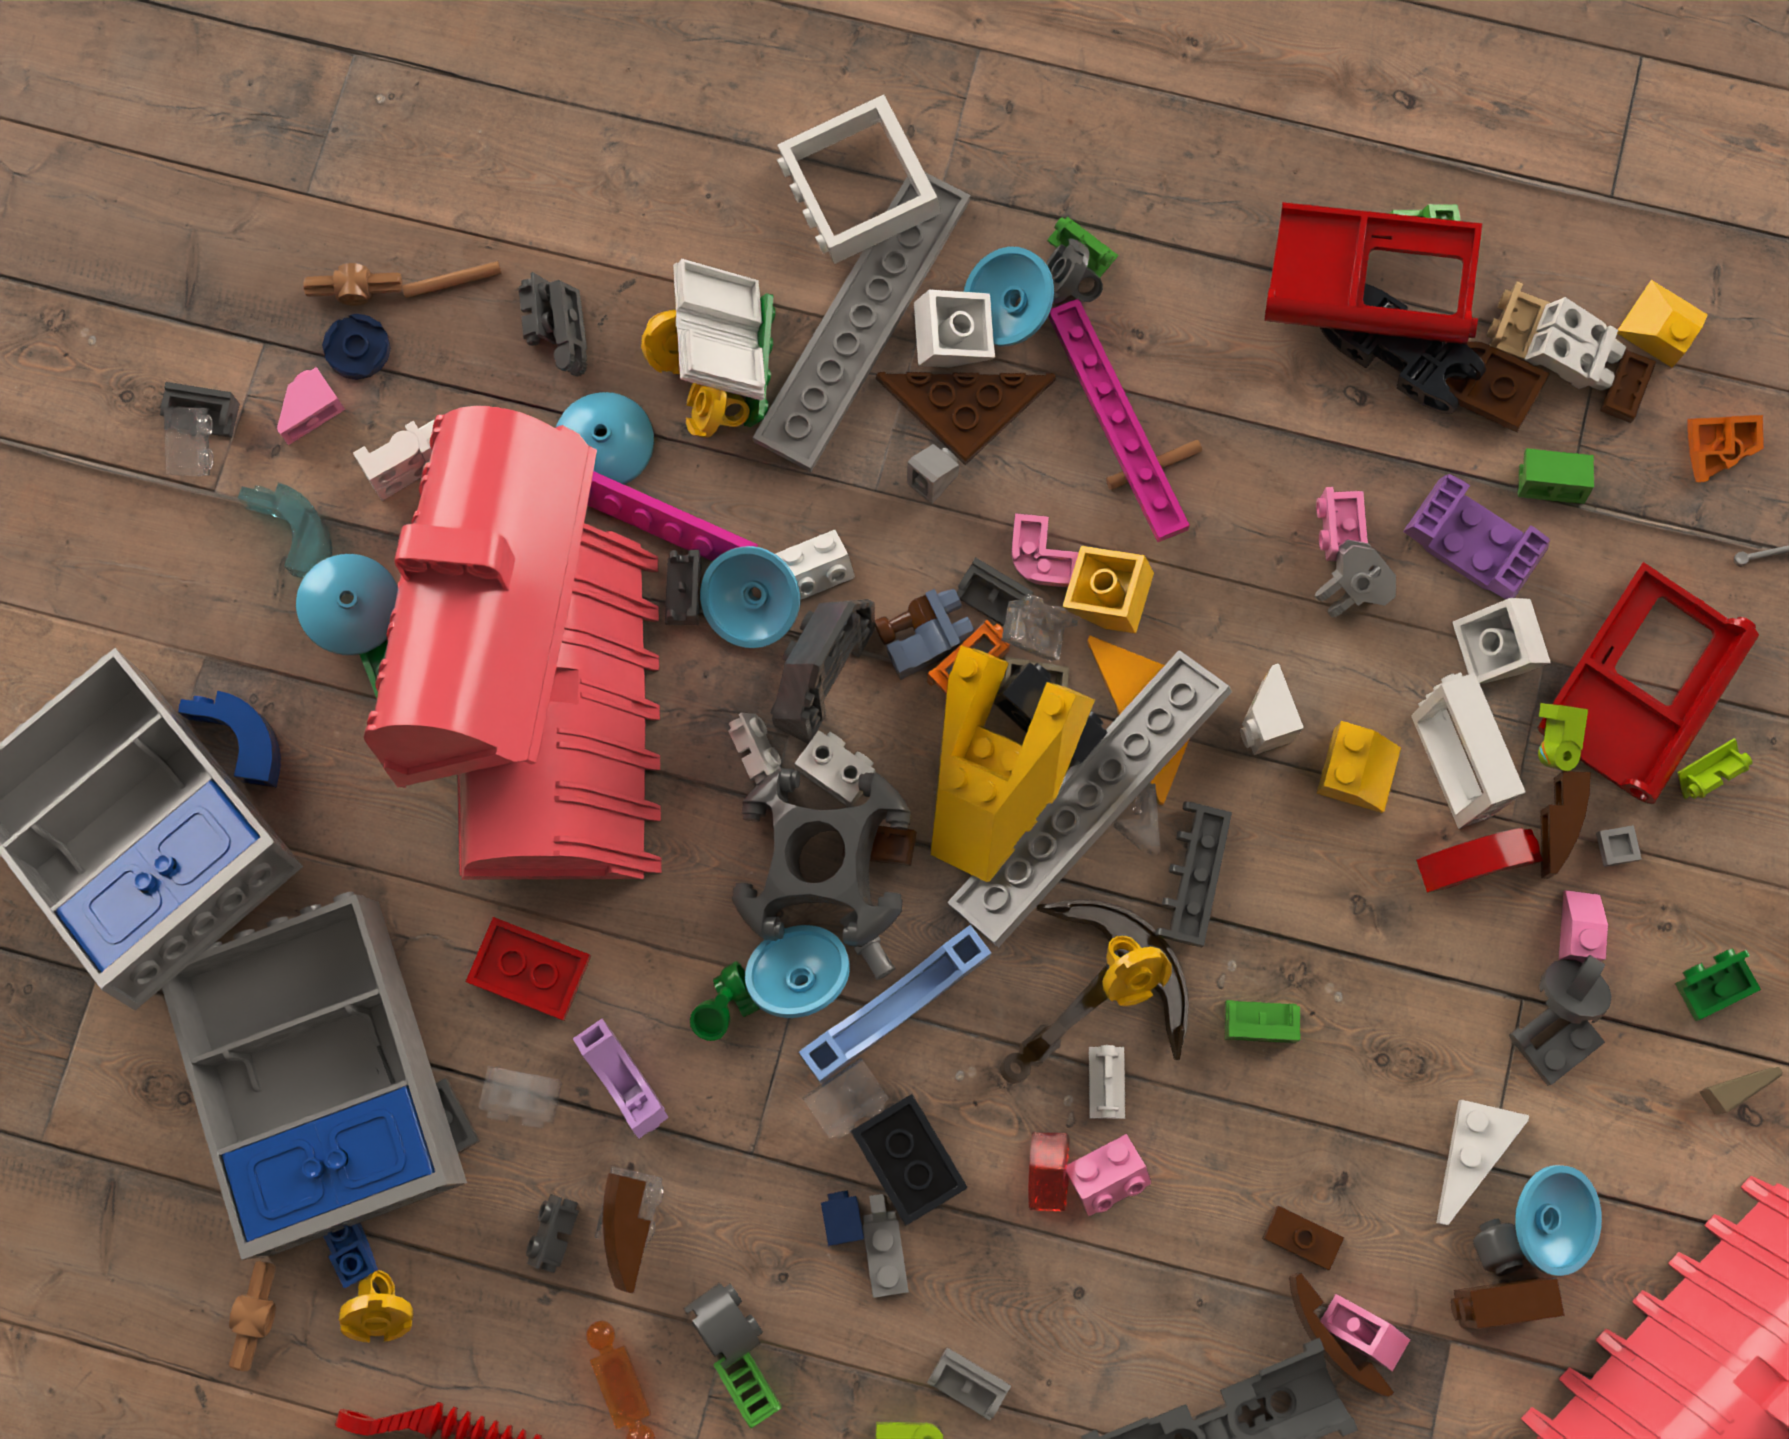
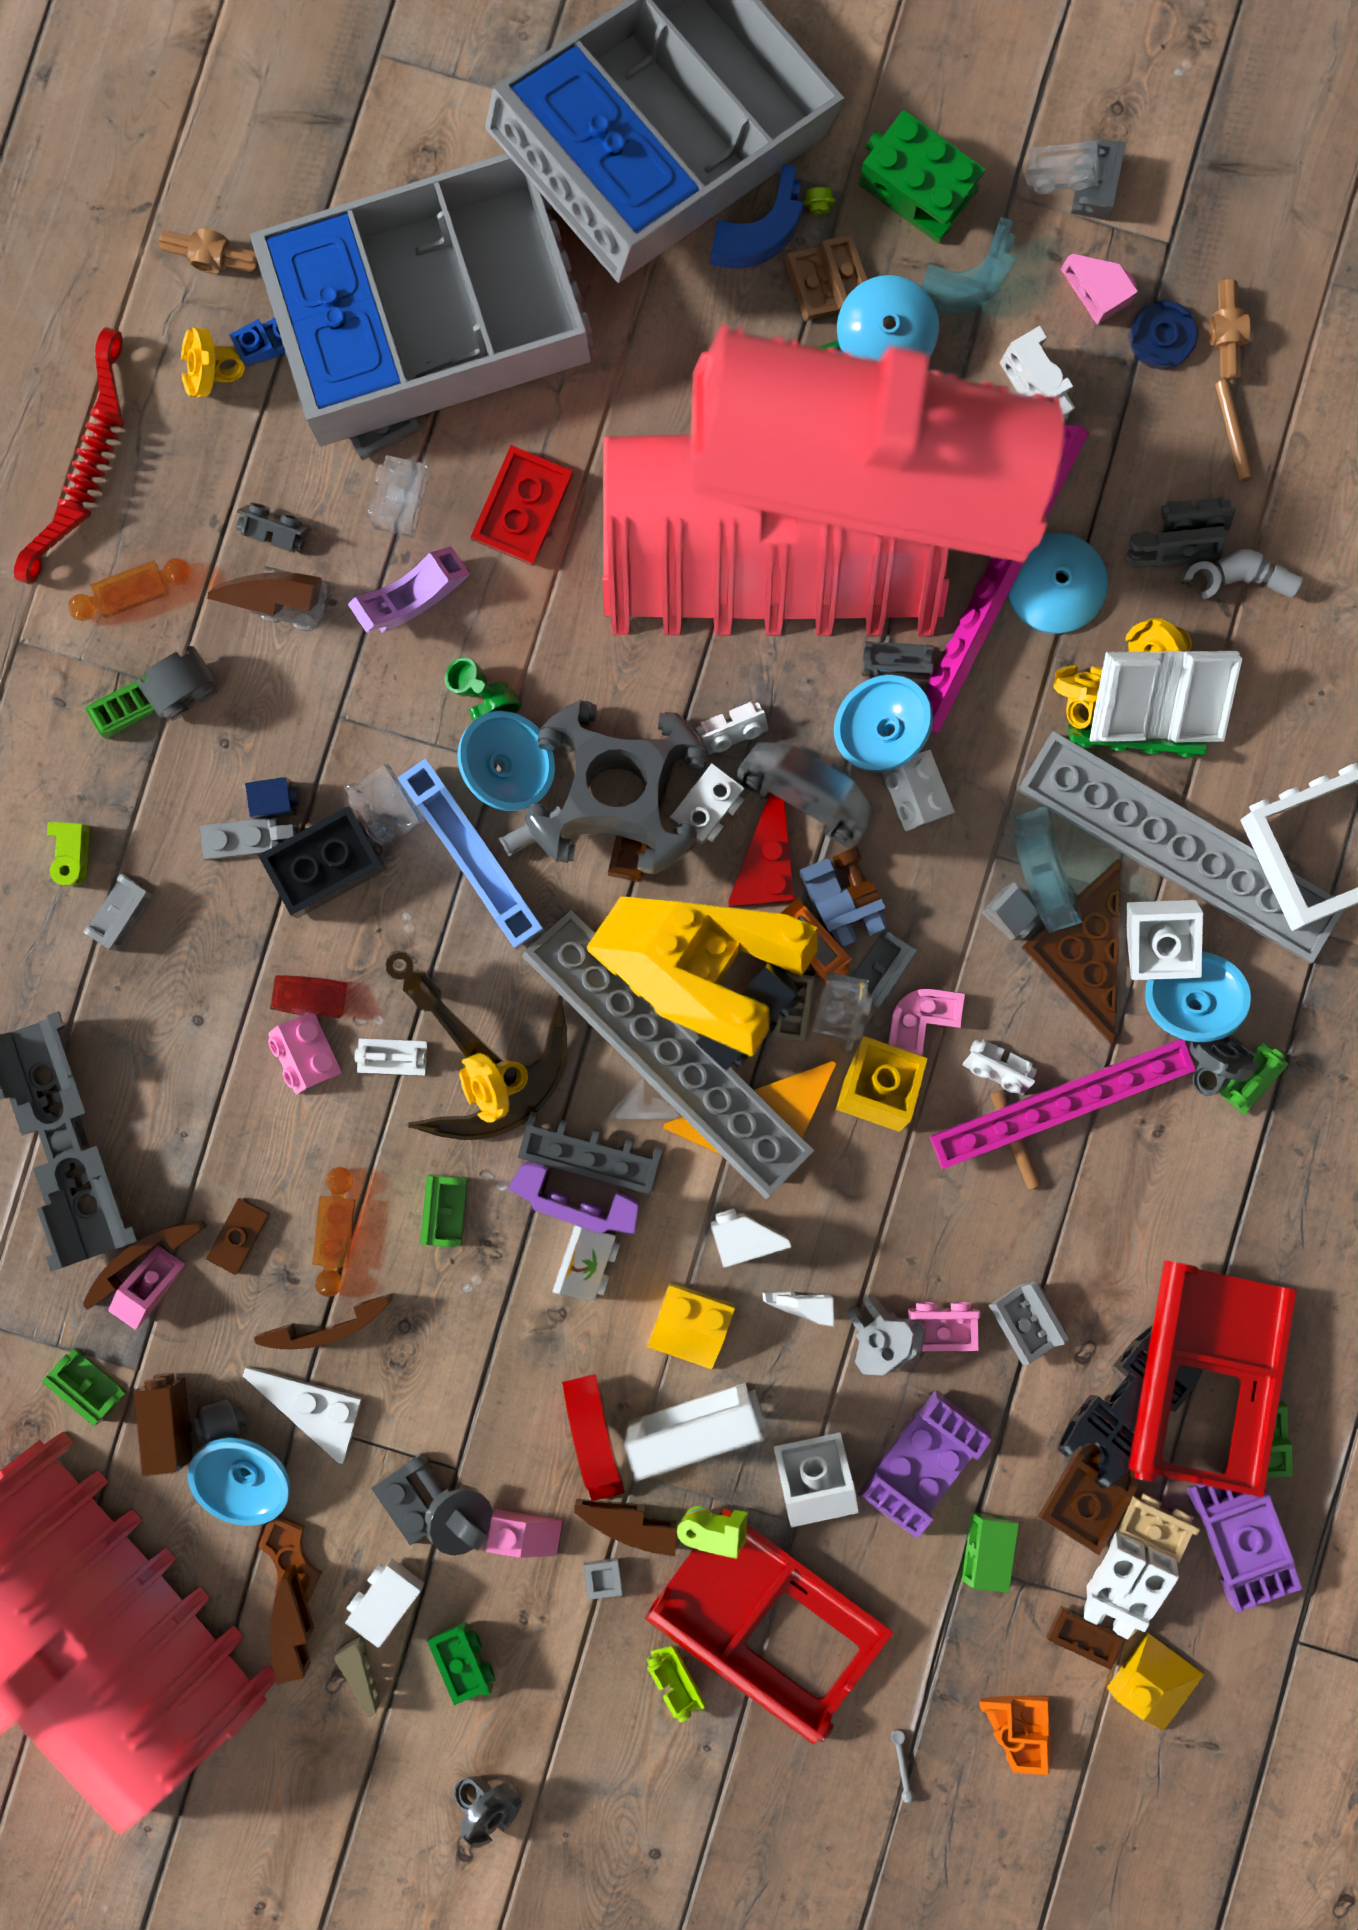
camera: 90 degrees right, 10 degrees up
none -> bright green hinge [41,1348,127,1427]
none -> reddish brown slope [254,1293,393,1350]
none -> dark orange tile [258,1514,322,1605]
none -> reddish brown slope [270,1564,314,1685]
none -> clear orange plate [312,1167,356,1297]
none -> white brick [345,1558,424,1648]
none -> medium lavender plate [508,1162,639,1234]
none -> white slope [553,1225,621,1302]
none -> red wing [728,792,794,907]
none -> white slope [763,1292,834,1326]
none -> medium nougat slope [783,234,867,321]
none -> lime plate [803,187,836,215]
none -> green torso [858,109,986,244]
none -> white hinge [962,1039,1037,1095]
none -> light grey bracket [989,1281,1069,1365]
none -> clear light blue arch [1014,805,1082,933]
none -> light grey piece [1179,549,1303,600]
none -> medium lavender plate [1186,1484,1302,1613]

